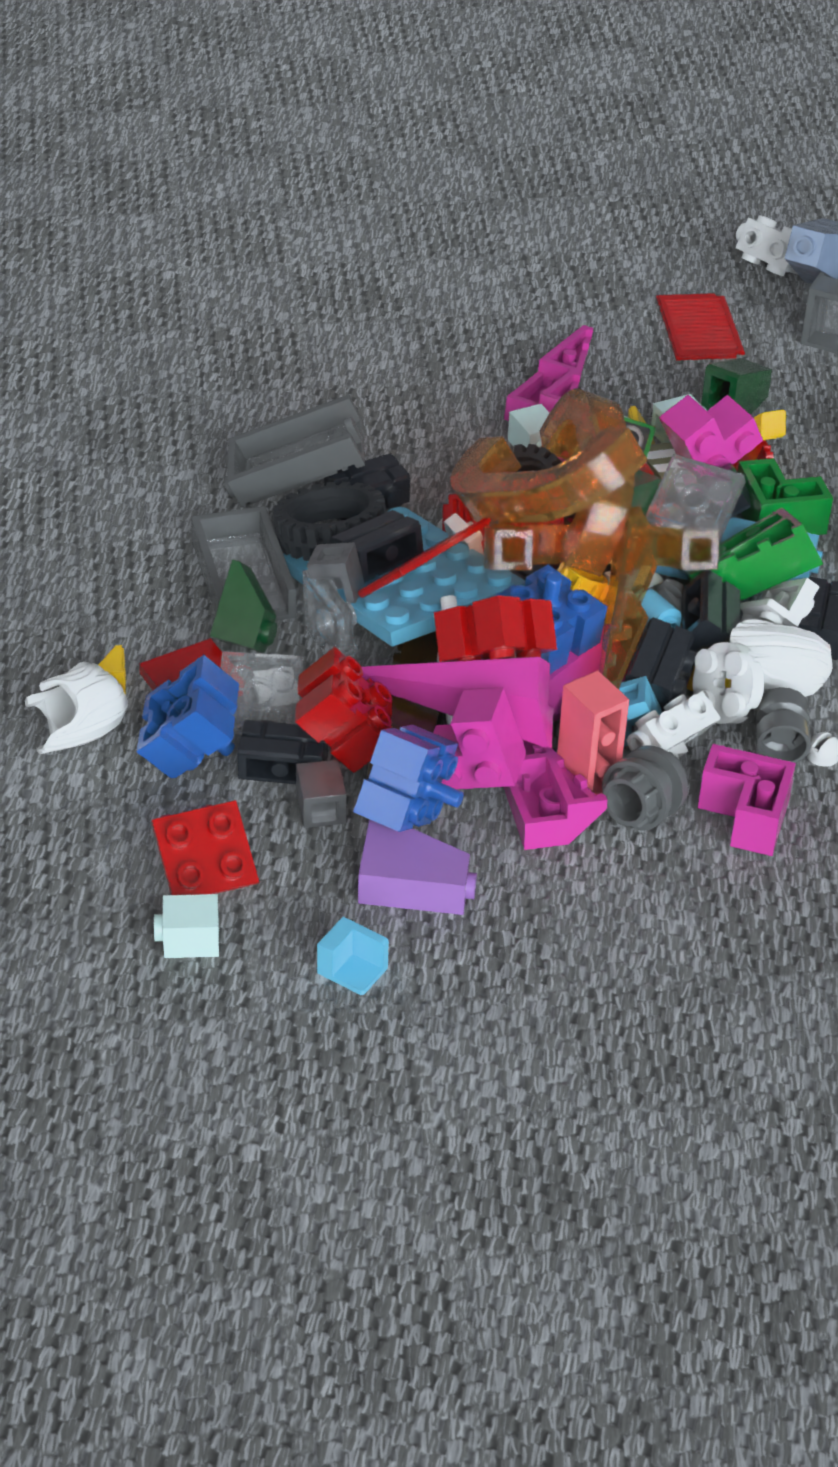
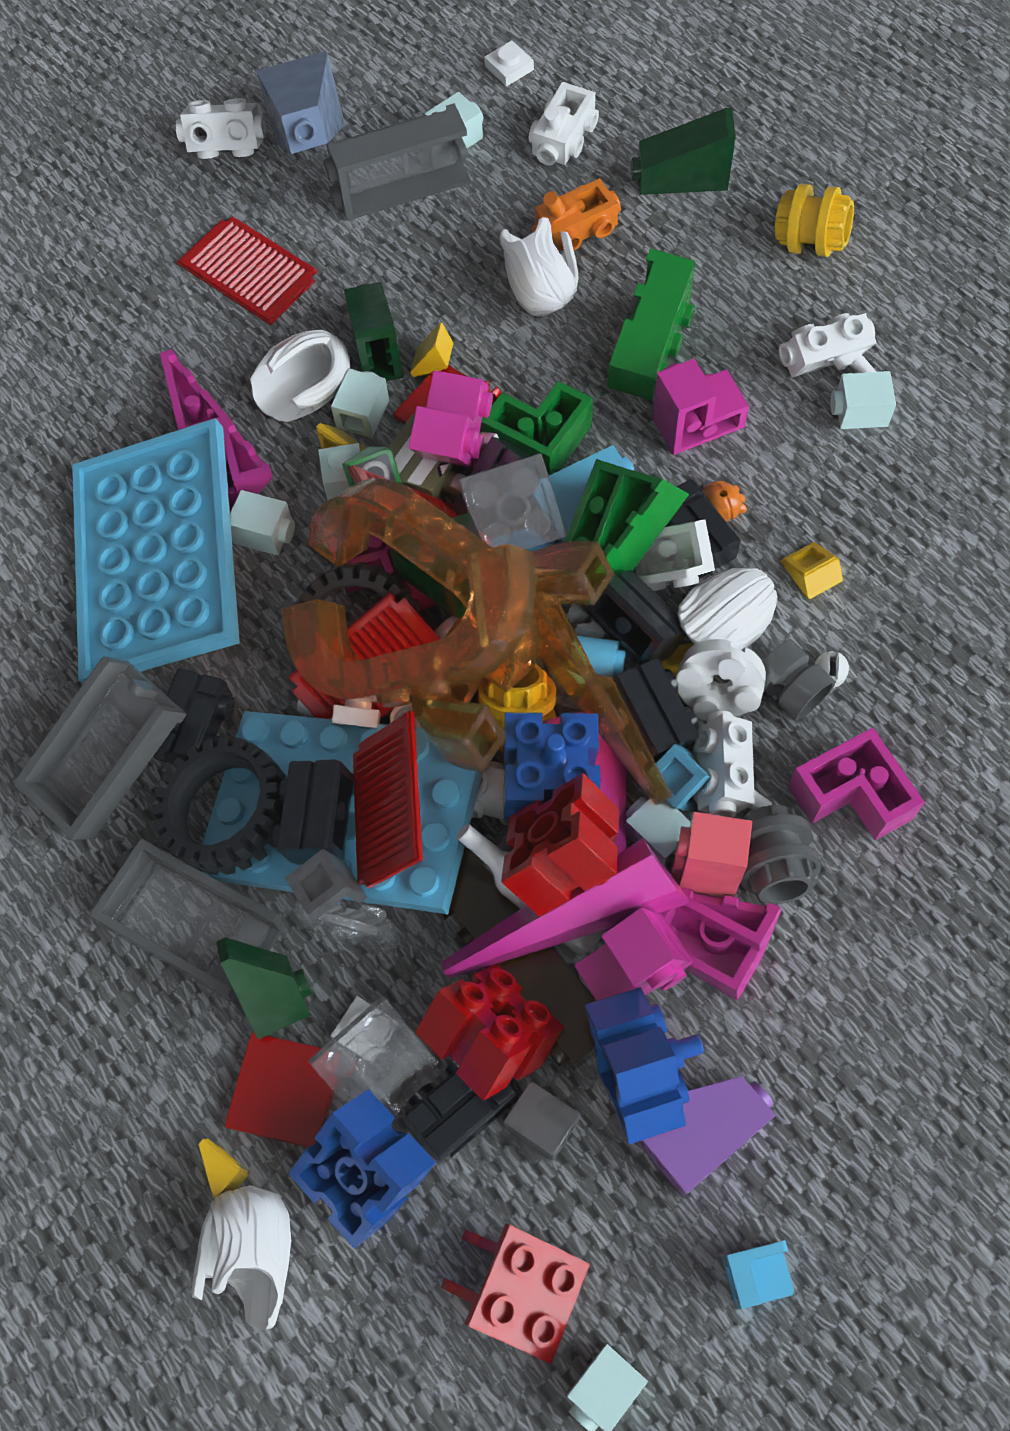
camera: 40 degrees left, 25 degrees up
none -> medium azure plate [72,418,240,684]
none -> white hair [250,329,350,422]

